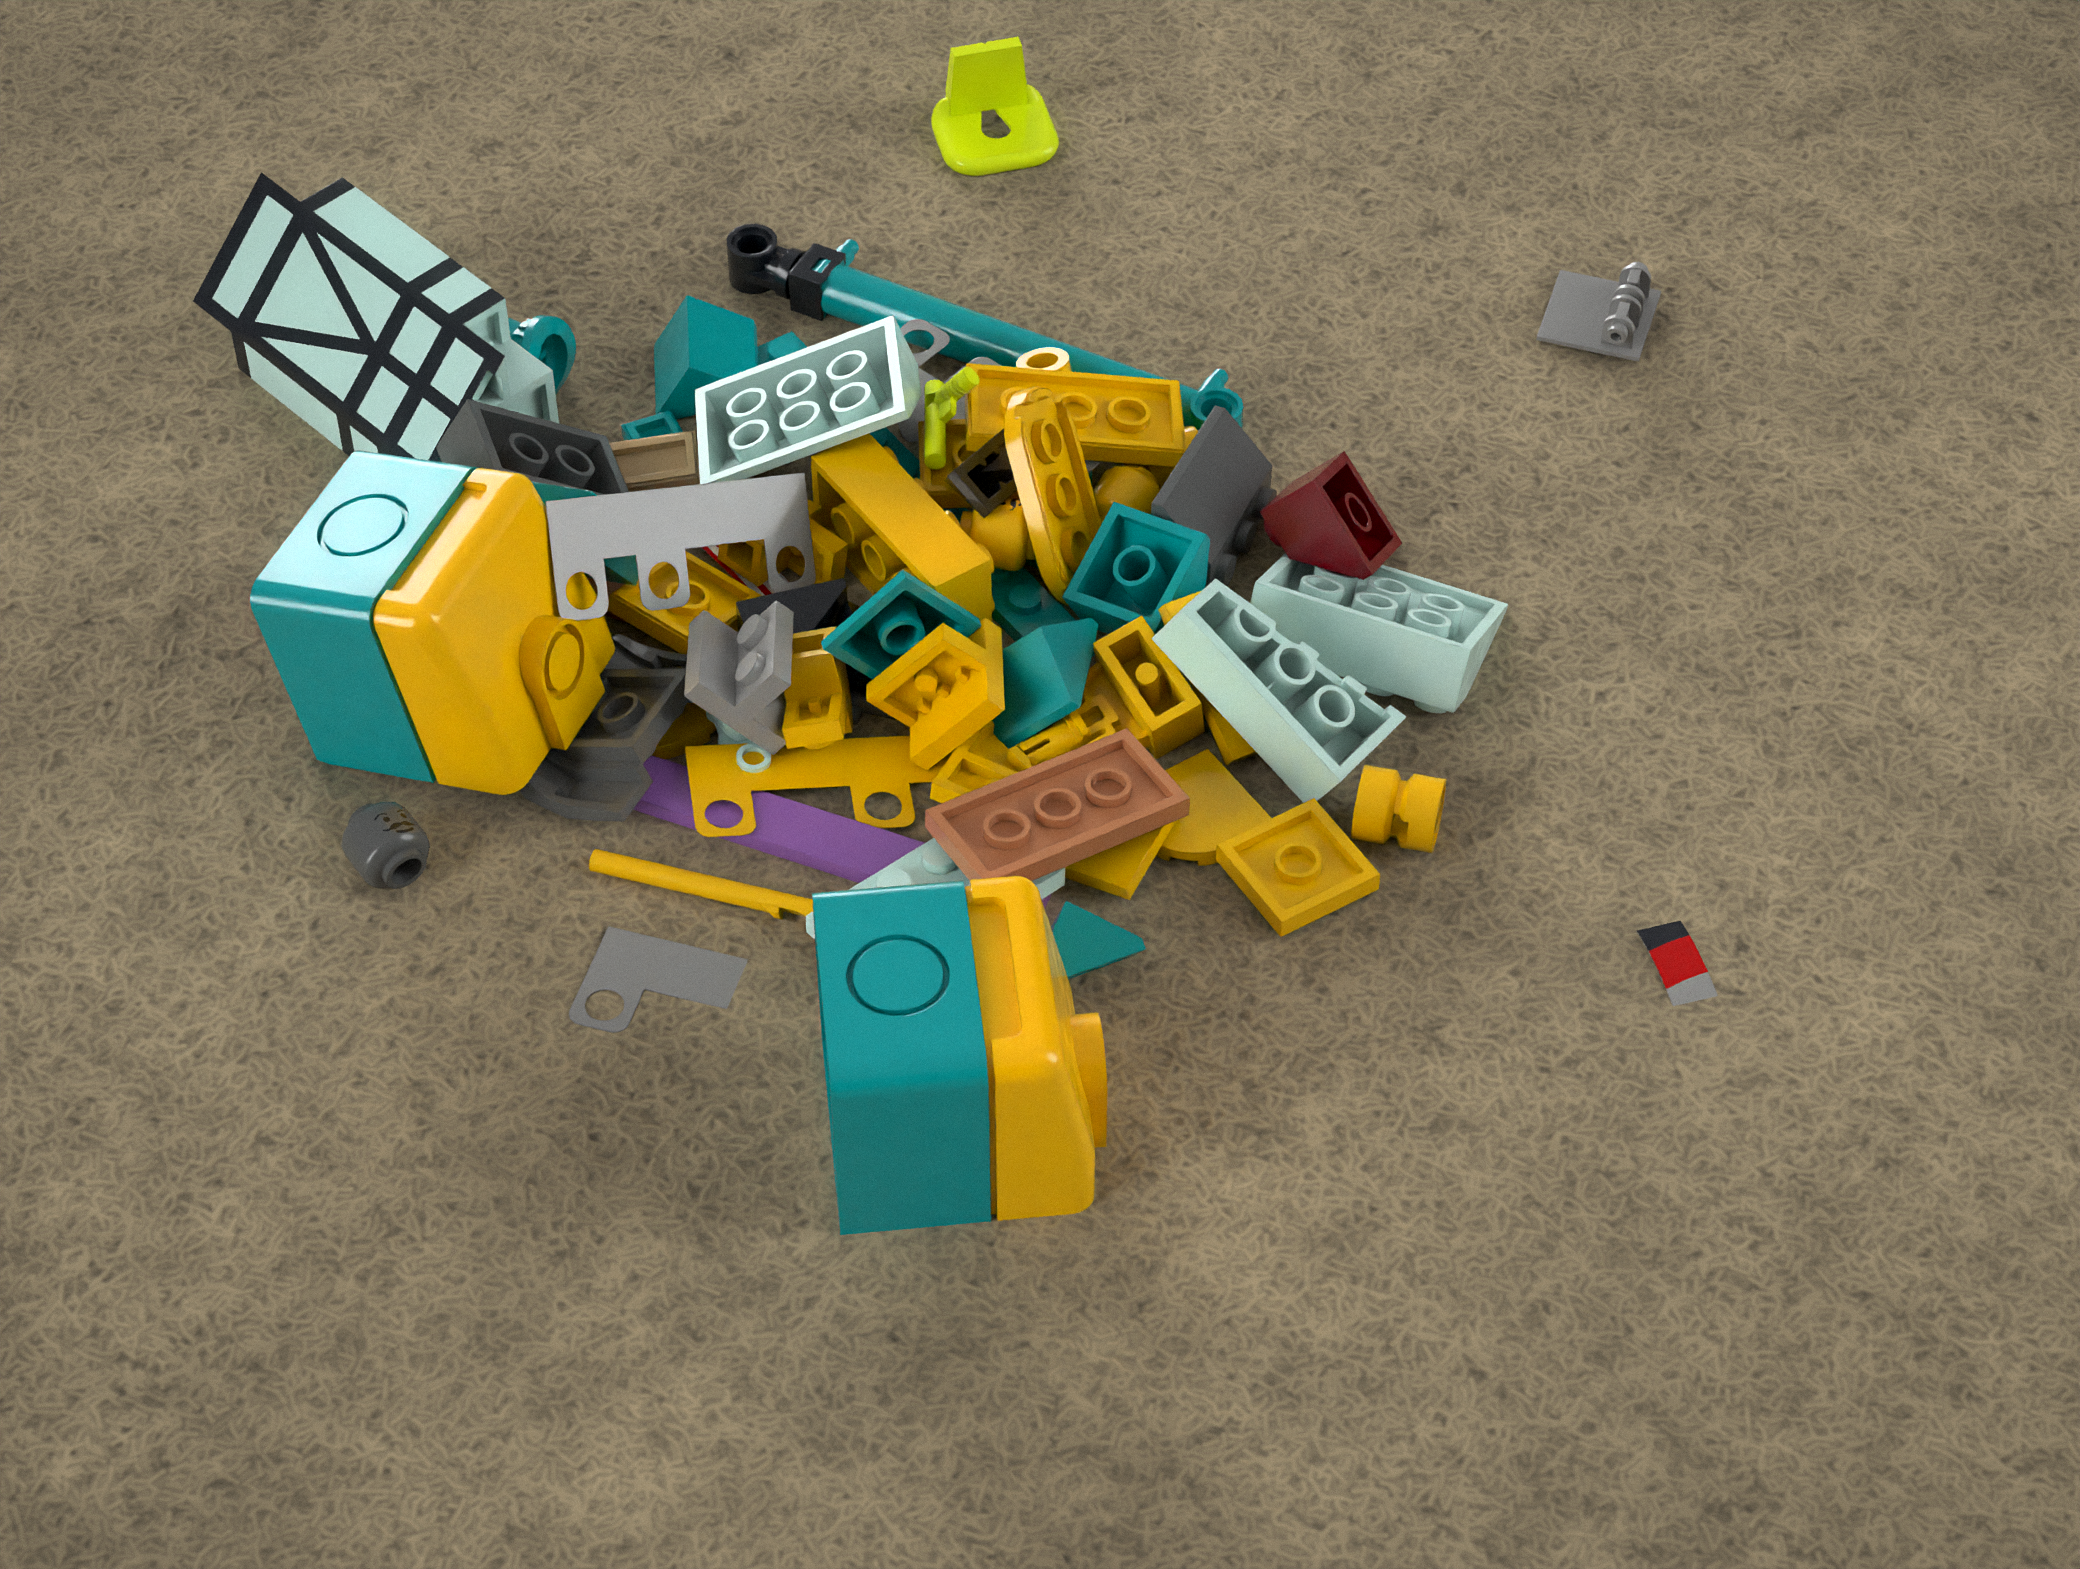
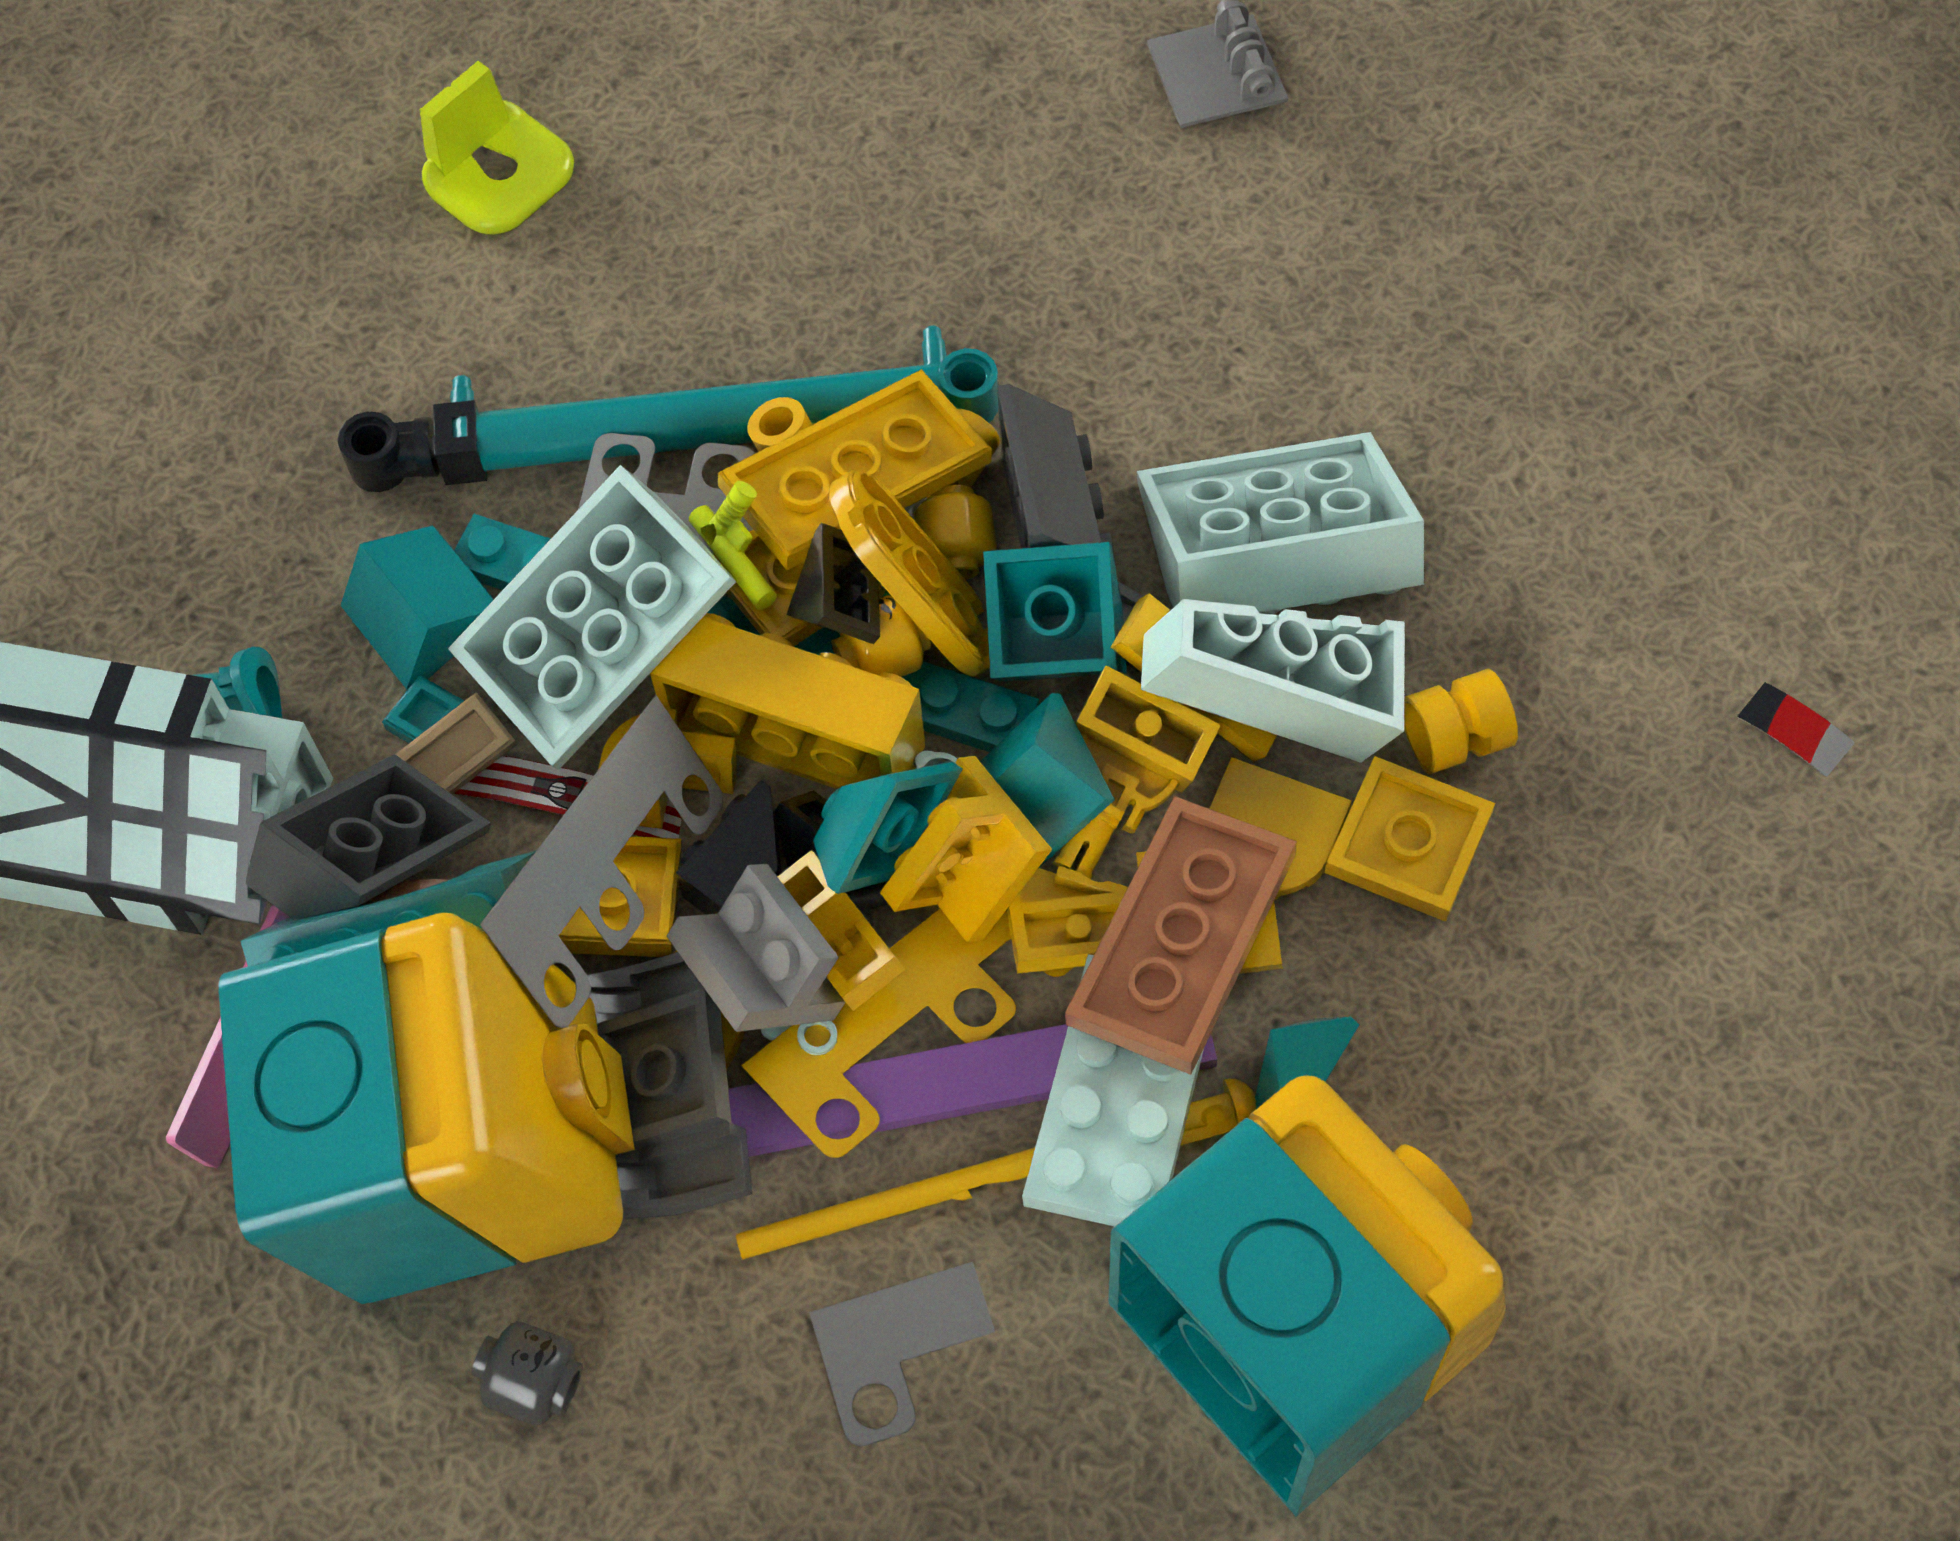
camera: 30 degrees left, 15 degrees up
dark red slope [1260,451,1402,580] -> none

